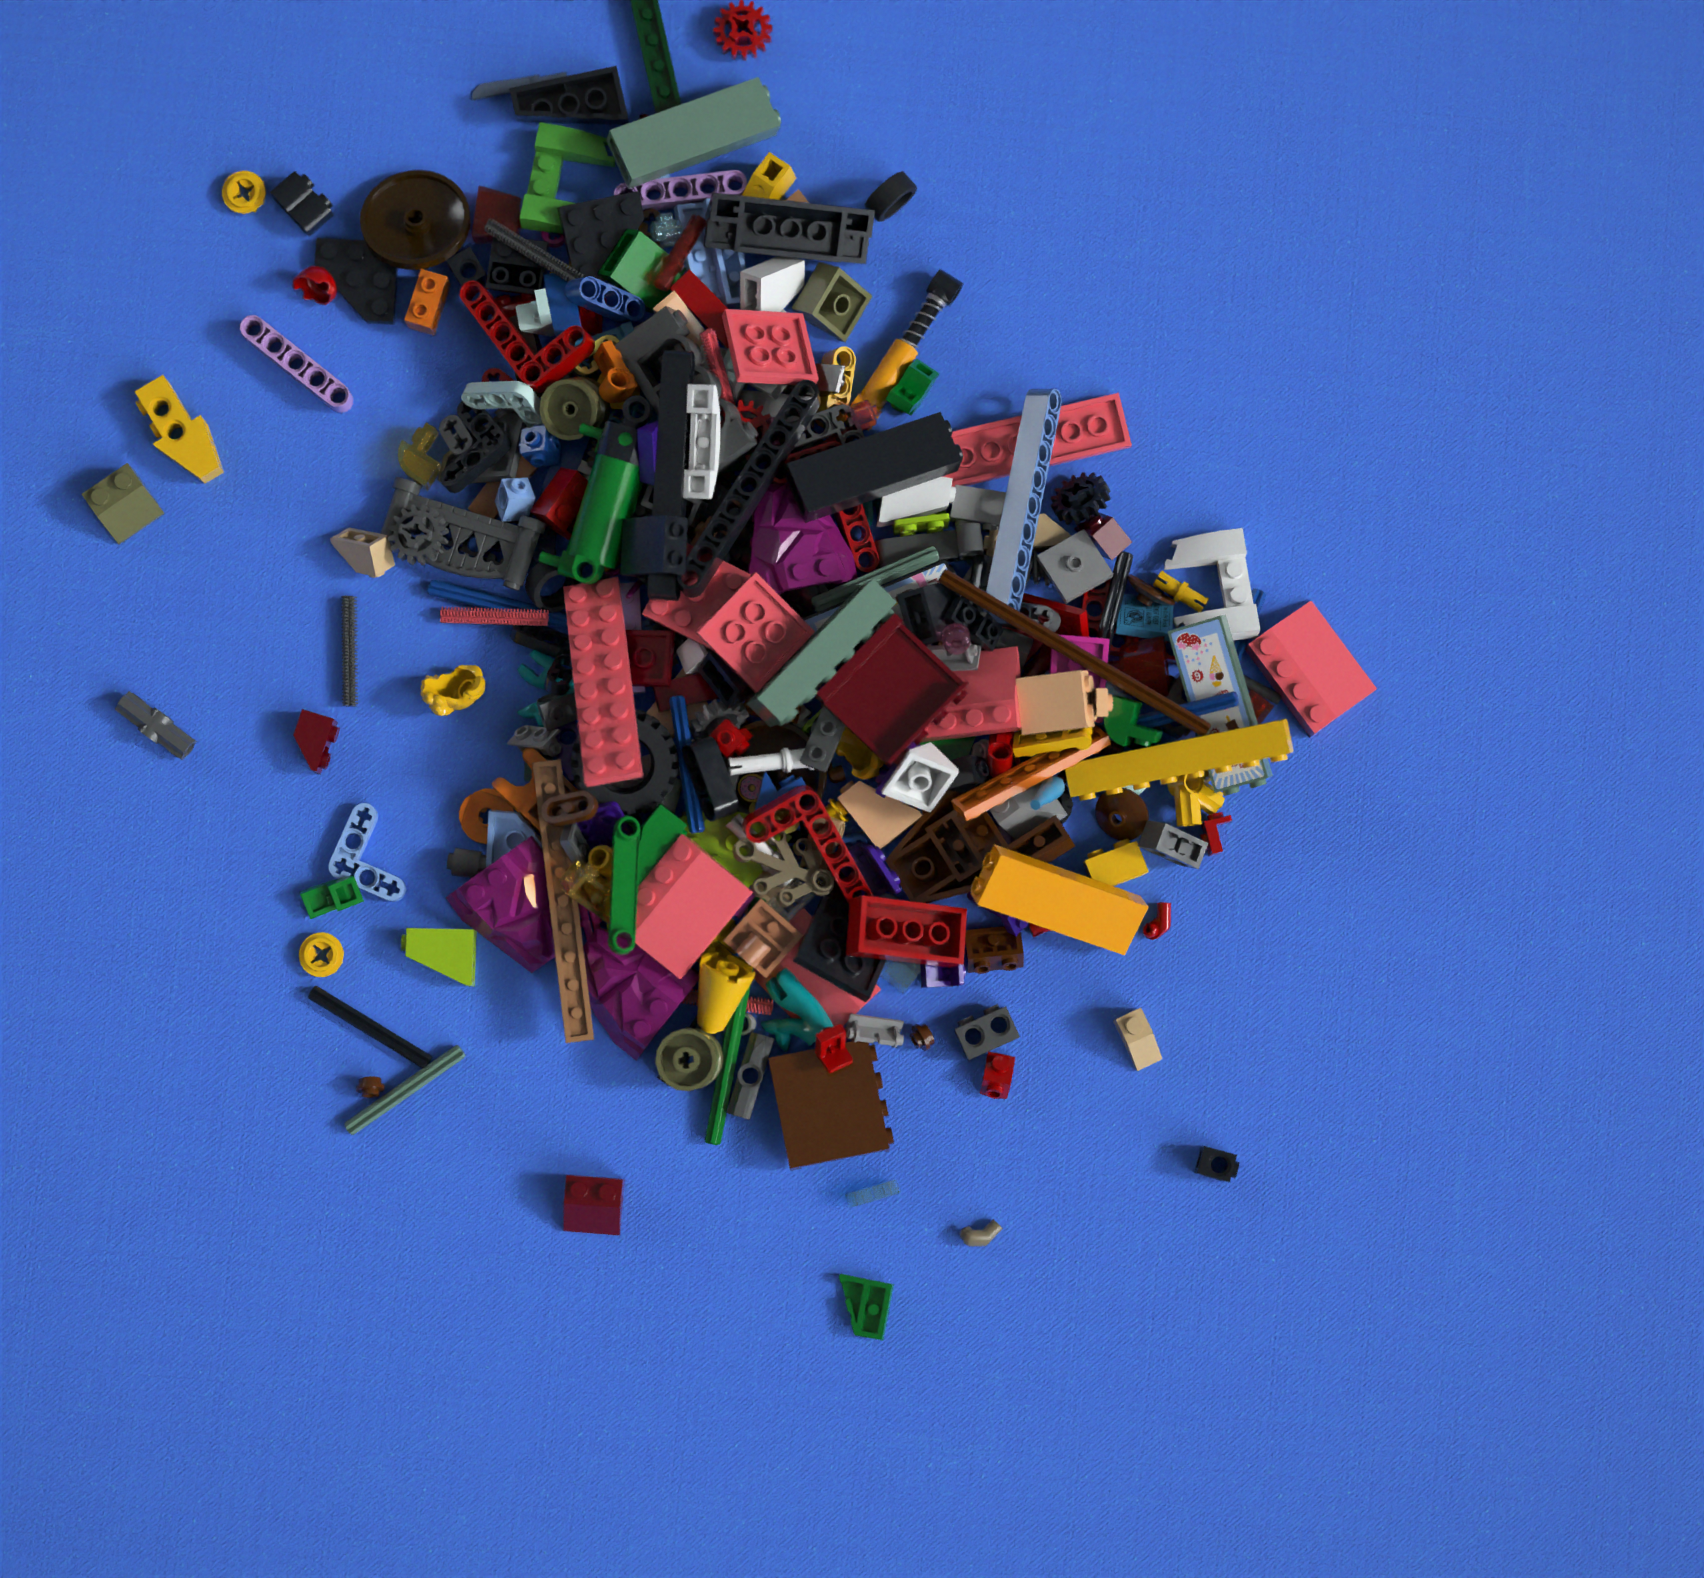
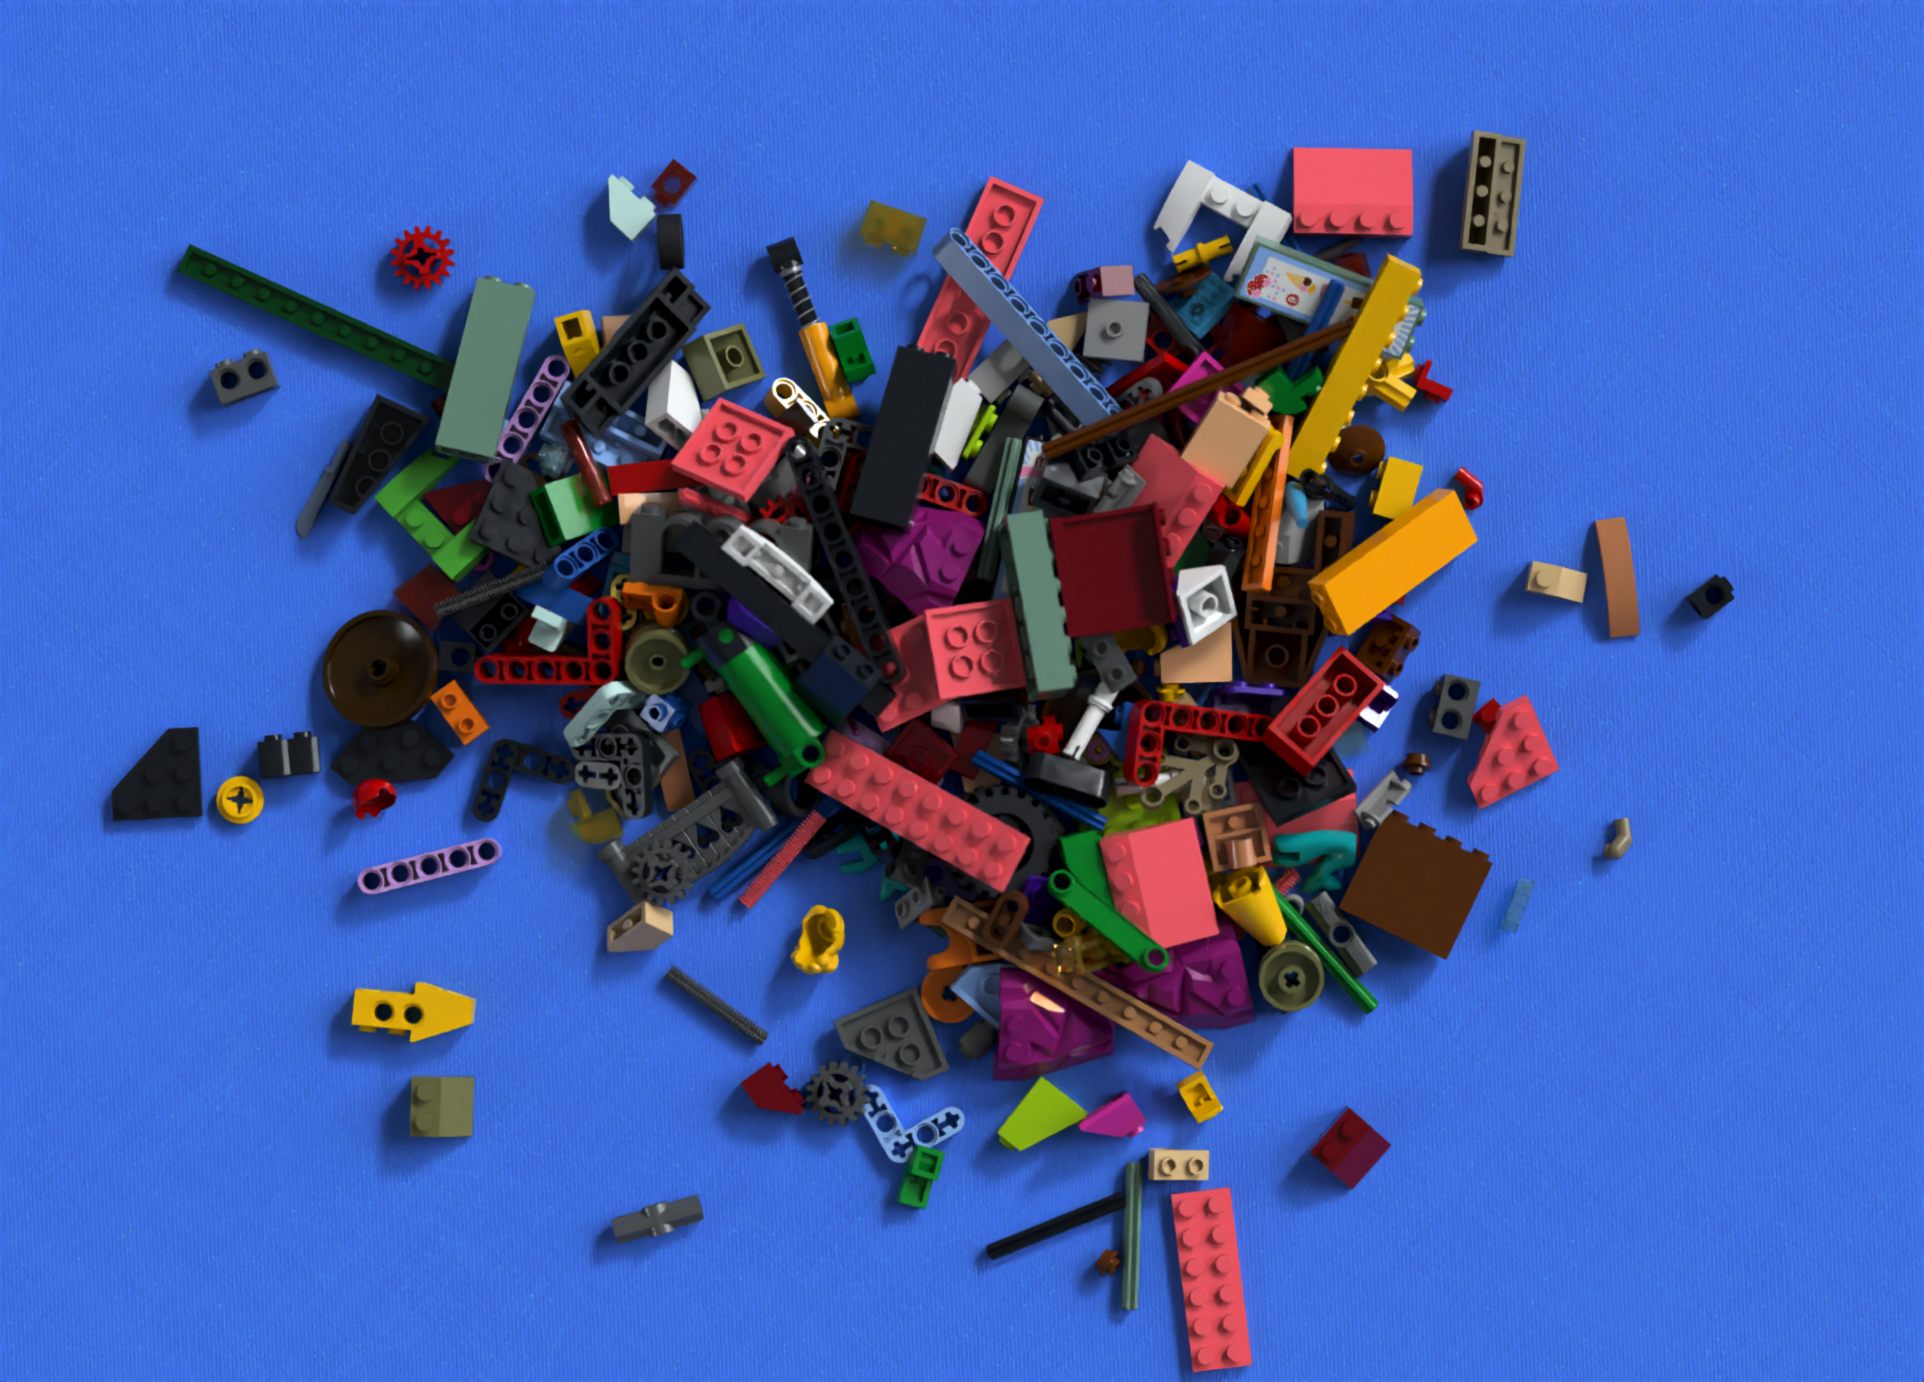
camera: 50 degrees left, 5 degrees up
yellow gear [299,932,344,977] -> none
light blue brick [495,477,535,522] -> none
red bracket [815,1023,853,1073] -> none
green wing [839,1274,894,1340] -> none
clear pink piece [850,400,879,431] -> none
clear pink piece [942,623,970,655] -> none
black gear [1051,472,1111,525] -> none
dark grey brick [1138,820,1208,869] -> none
none -> black plate [112,727,204,821]
none -> dark red wing [423,479,491,535]
none -> black beam [473,739,575,822]
none -> light aqua slope [608,174,657,243]
none -> clear red brick [651,159,698,208]
none -> dark grey gear [806,1061,871,1126]
none -> dark grey plate [833,987,950,1081]
none -> blue tile [838,1051,868,1079]
none -> clear yellow brick [859,200,927,258]
none -> dark pink slope [1077,1090,1147,1138]
none -> tan plate [1148,1148,1209,1180]
none -> coral plate [1171,1187,1252,1372]
none -> yellow bracket [1175,1070,1223,1123]
none -> black pin [1299,468,1356,512]
none -> dark tan brick [1458,130,1526,258]
none -> coral plate [1467,694,1560,809]
none -> nougat slope [1595,517,1640,638]

